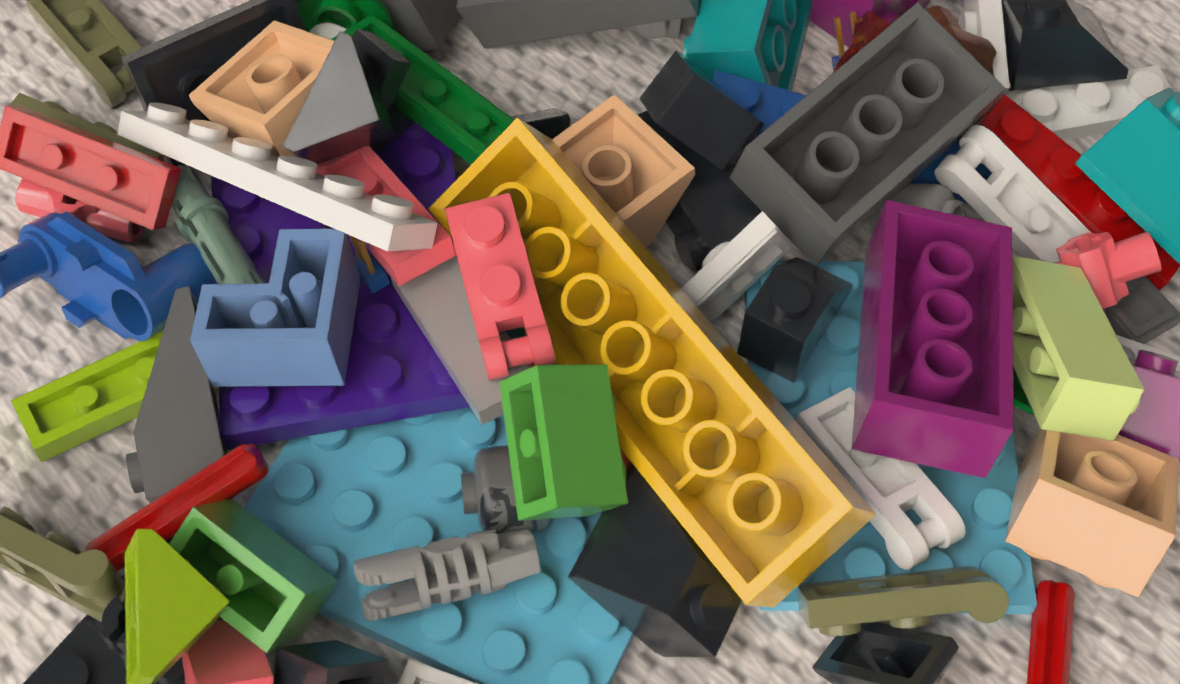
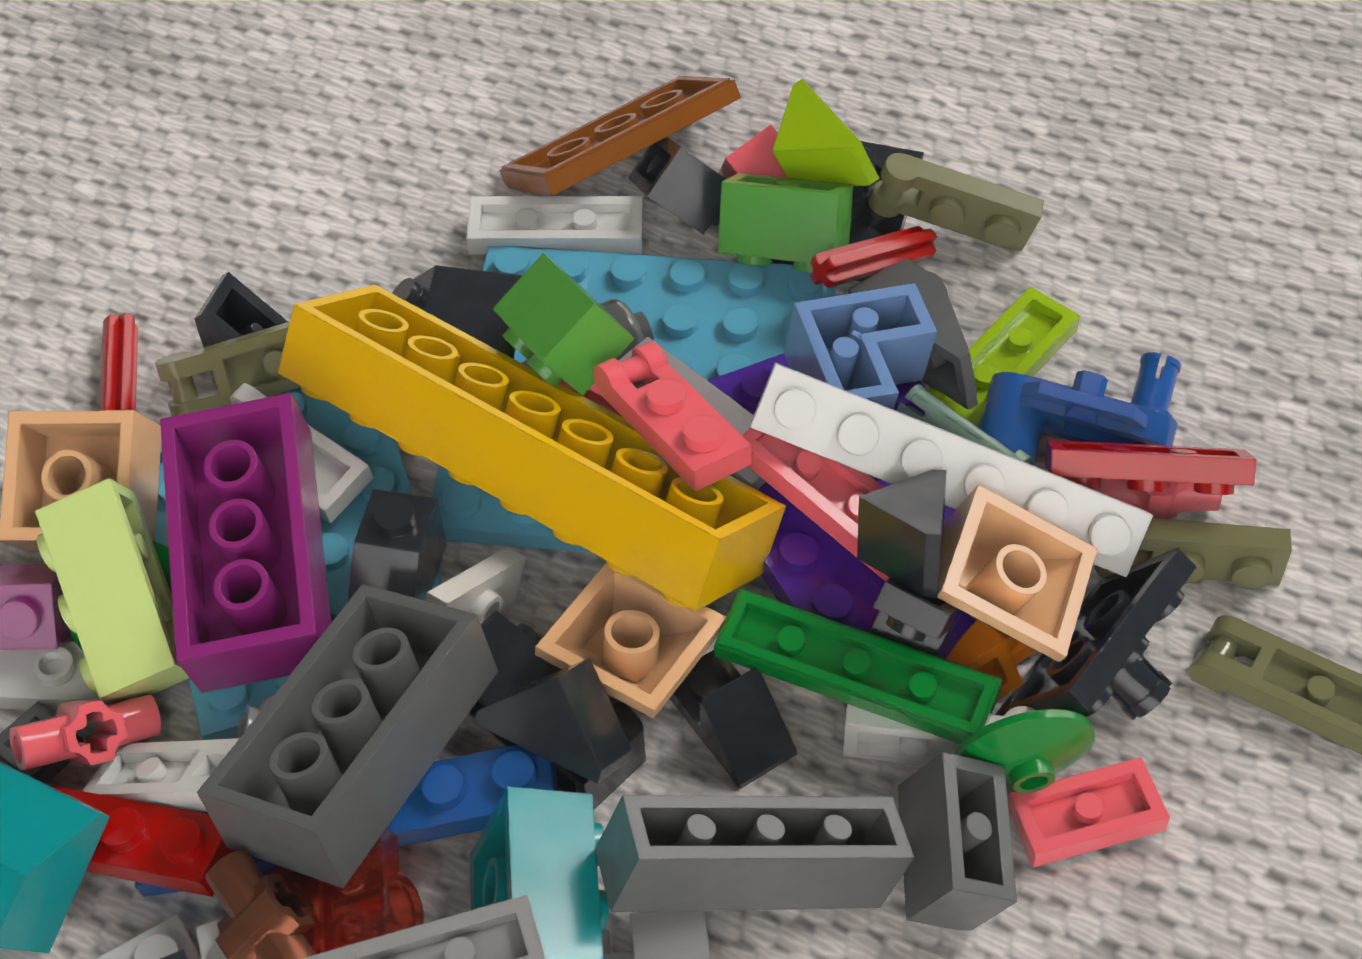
camera: 165 degrees right, 5 degrees down
light grey hinge [353,529,541,621] -> none

